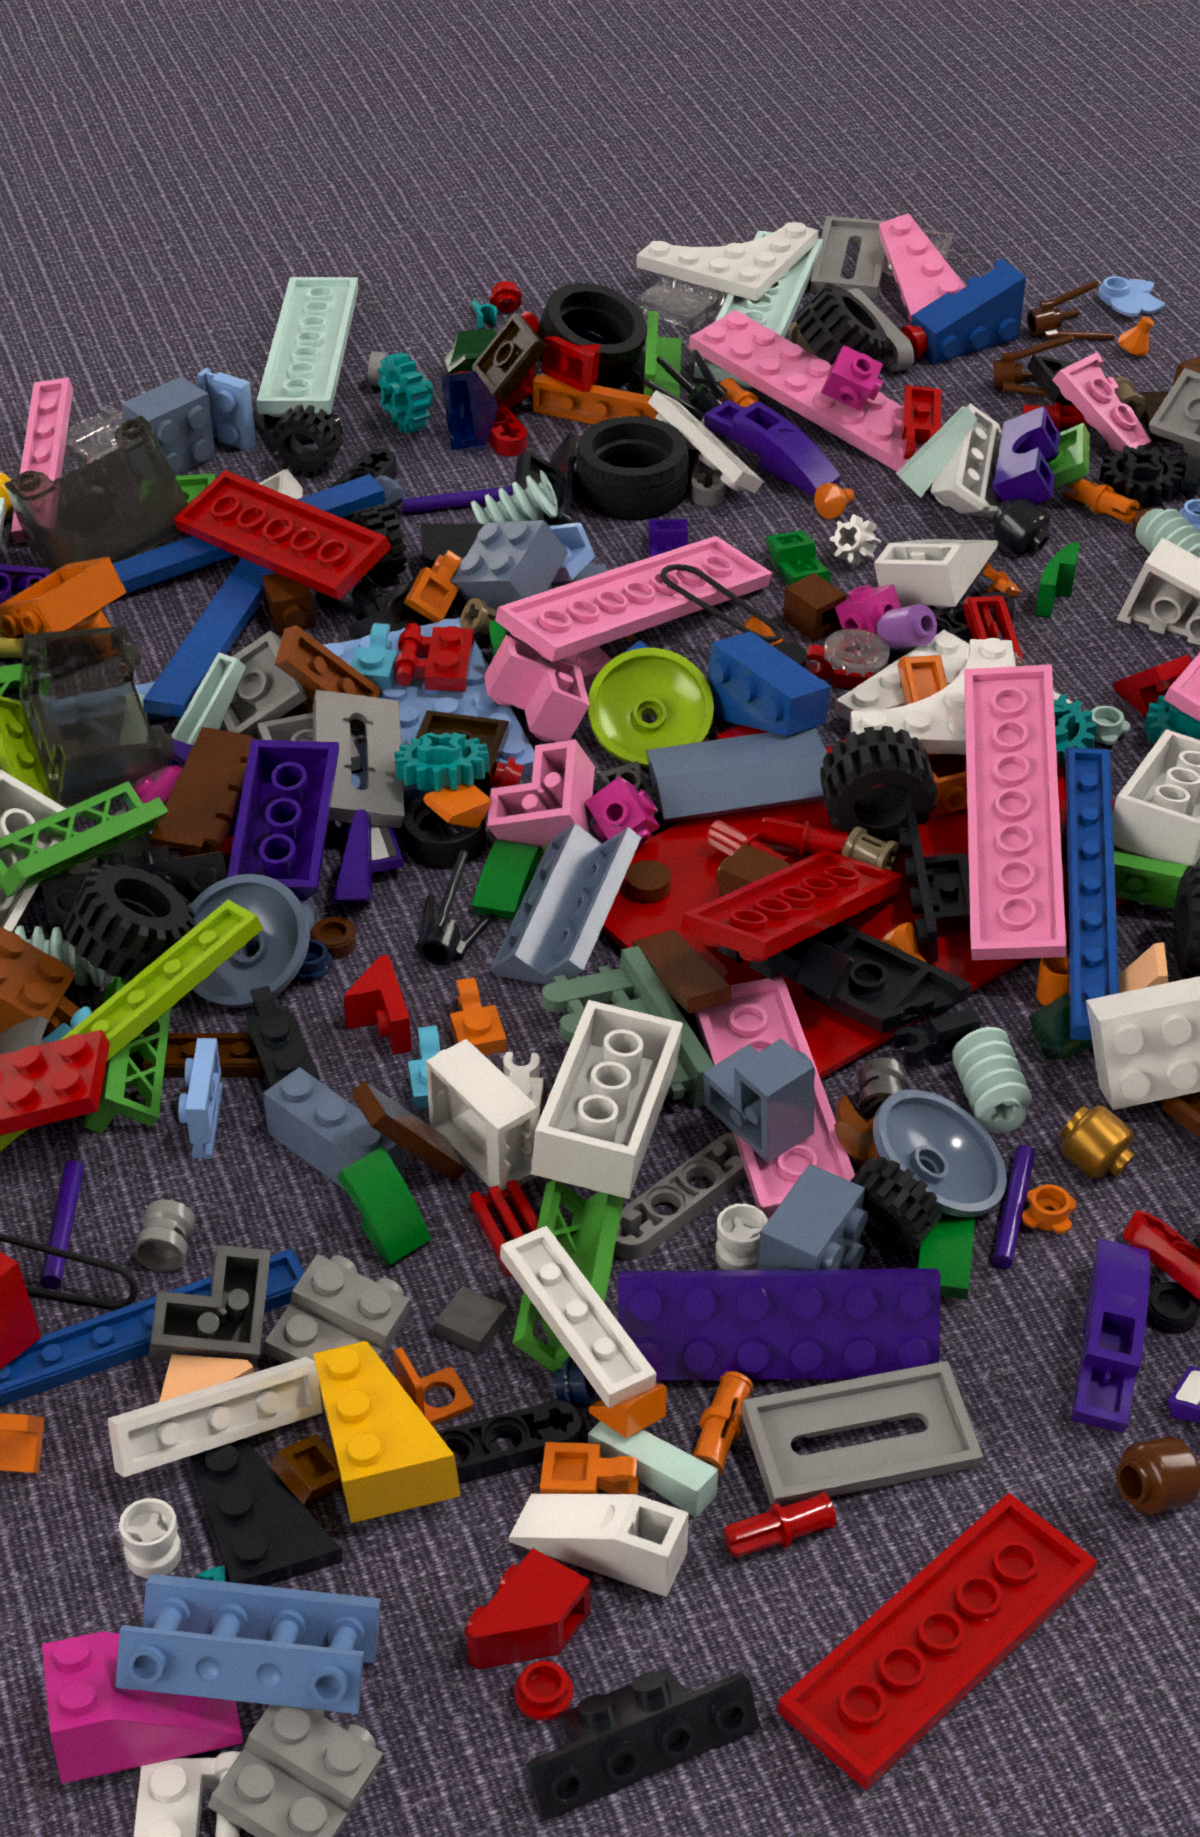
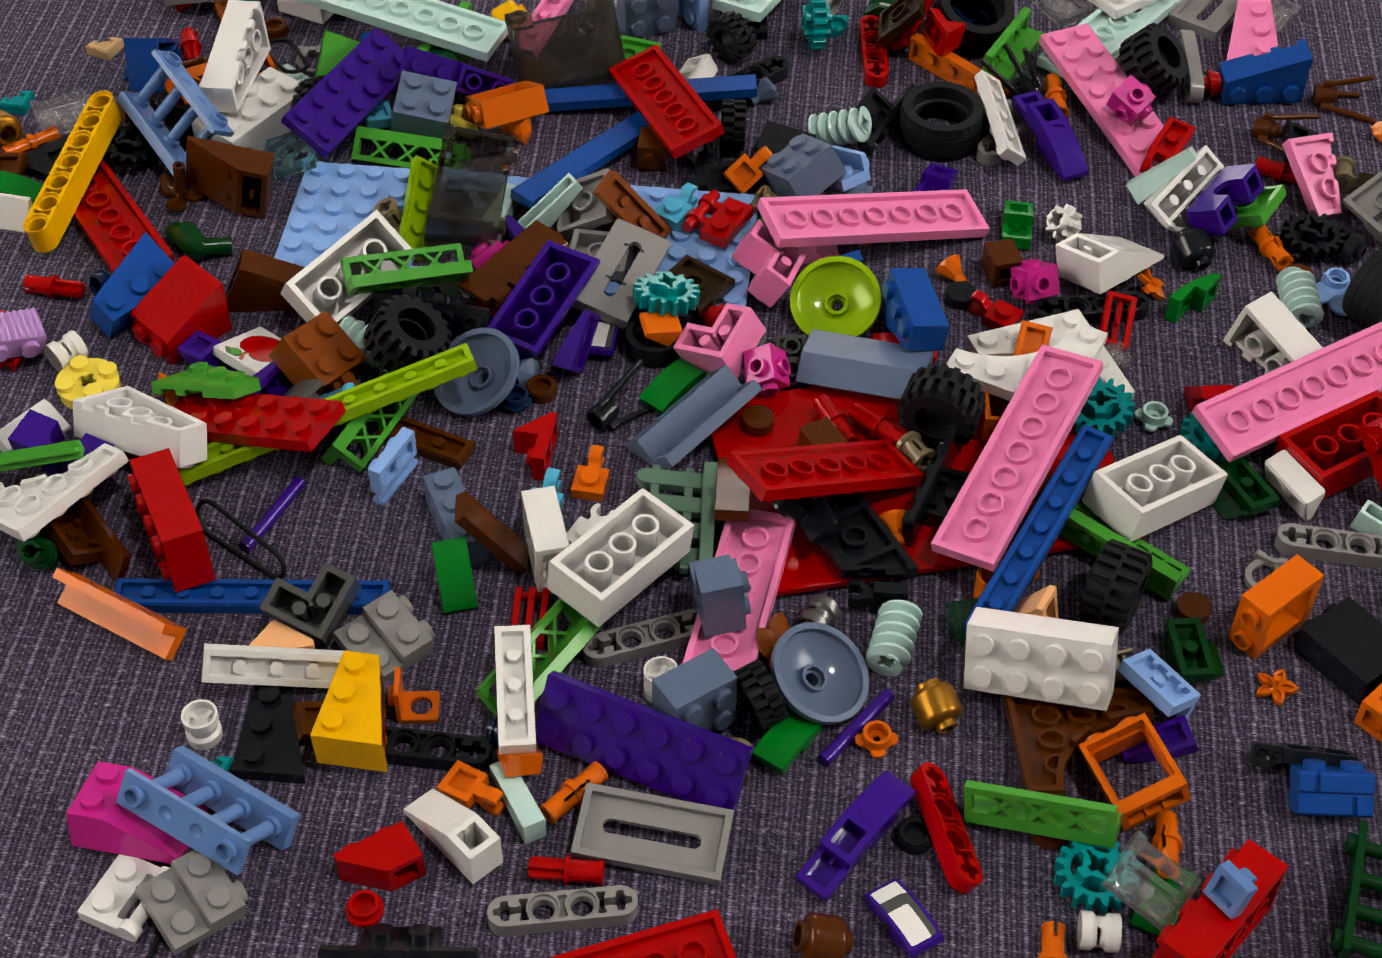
camera: 25 degrees right, 5 degrees up
light grey wheel [134,1199,196,1272] -> none
black hinge [246,986,320,1089] -> none
dark purple bar [401,486,513,514] -> none
flat silver tile [435,1286,507,1355] -> none
clear blue slope [441,371,499,450] -> none
black piece [660,564,782,643] -> none
orange rock [814,482,855,520] -> none
clear gear [824,629,890,677] -> none
medium lavender brick [877,604,937,650] -> none
none -> light grey beam [487,885,638,937]

